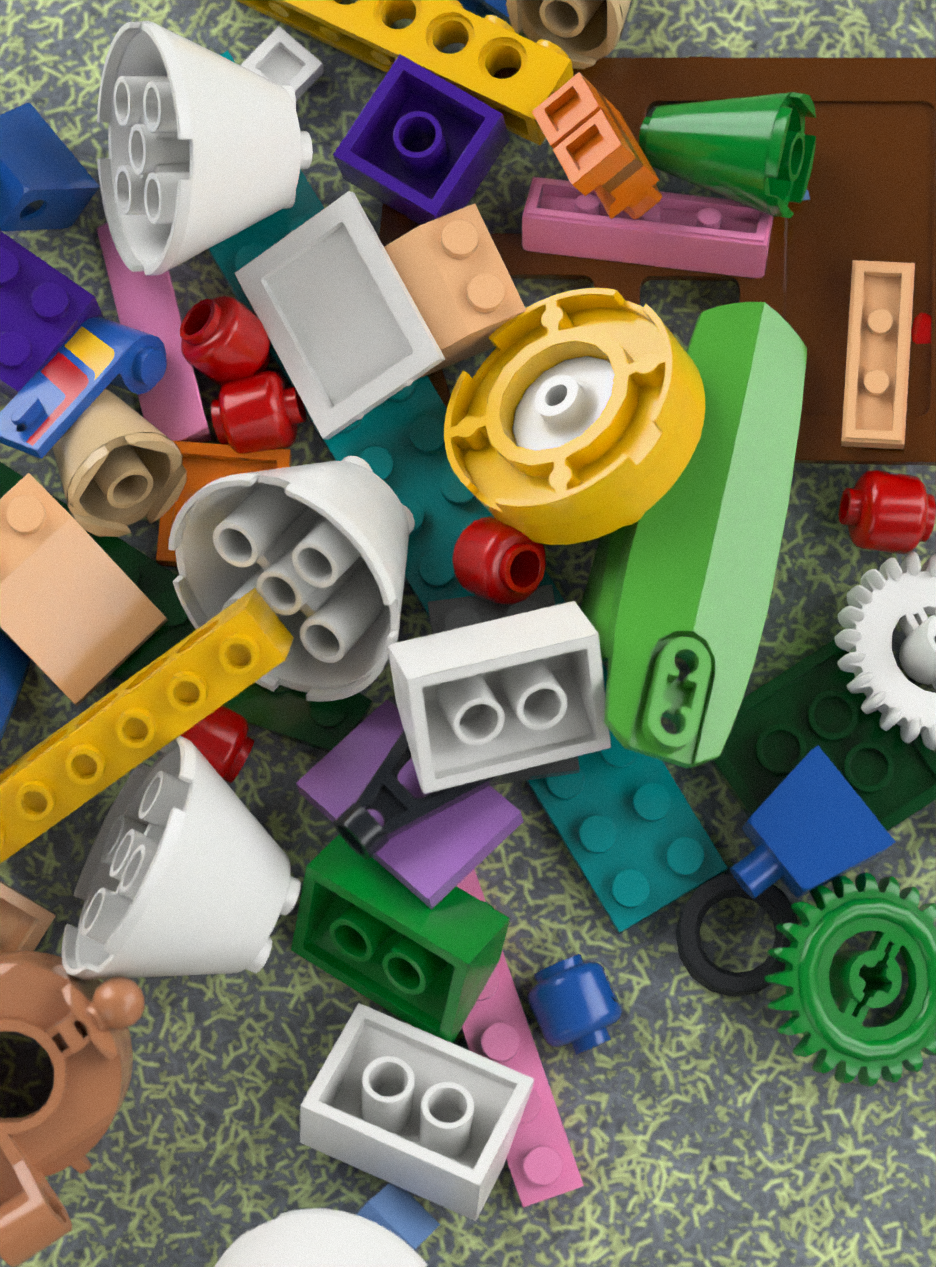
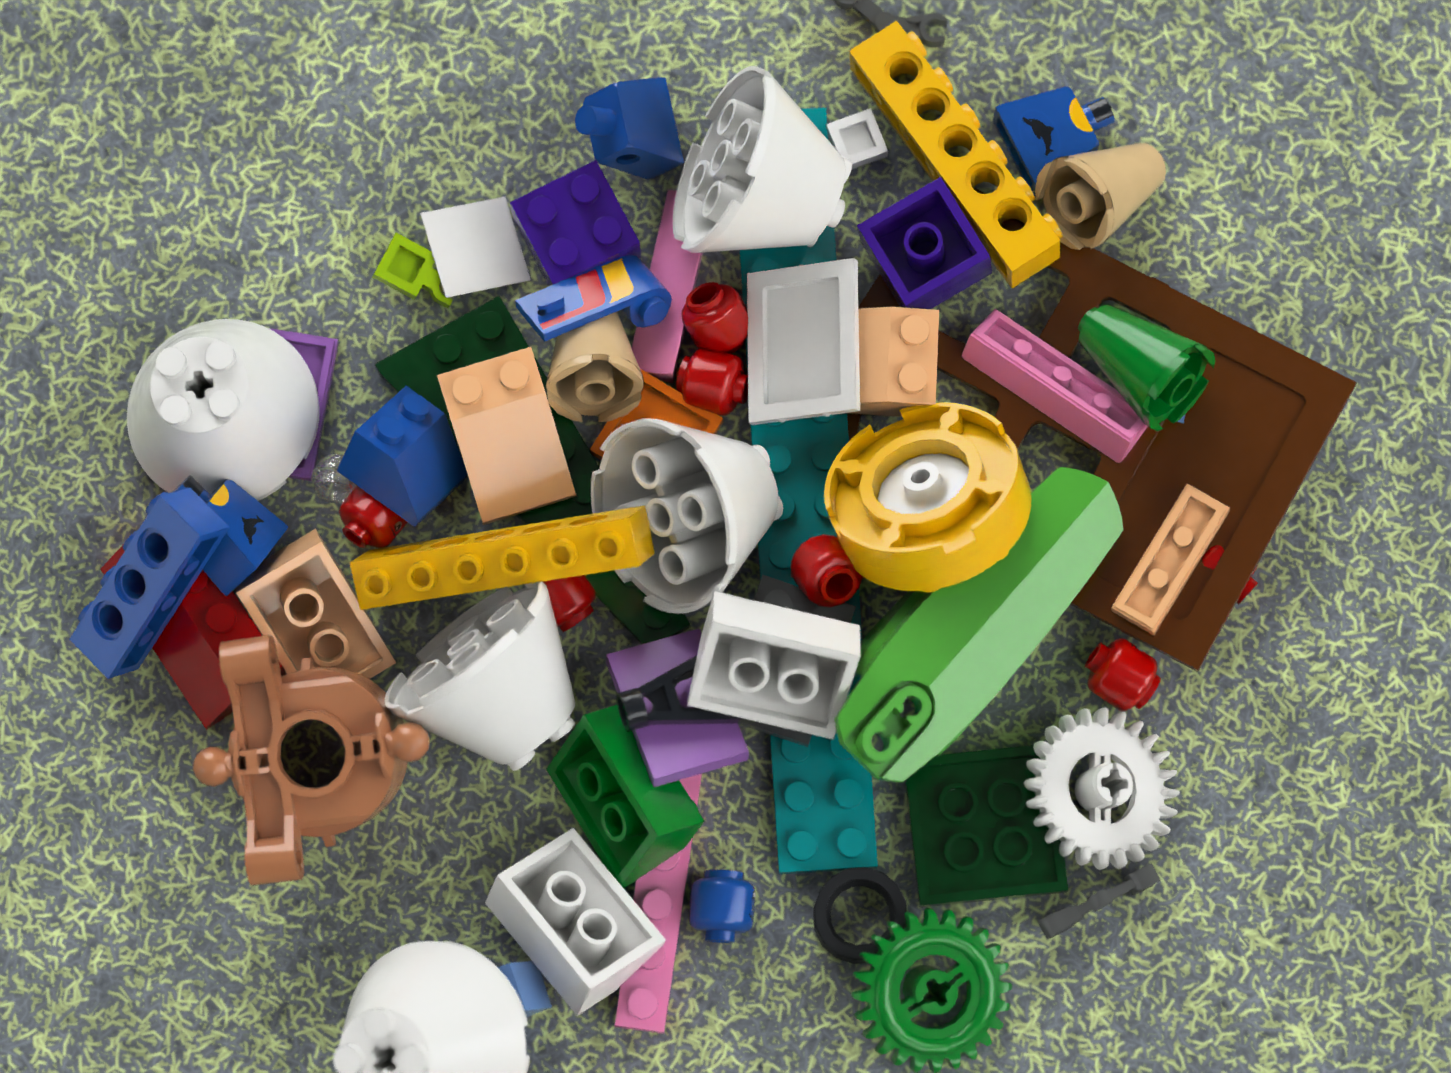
camera: 25 degrees right, 0 degrees up
orange hips [532,72,662,219] -> none
blue torso [730,745,896,899] -> none

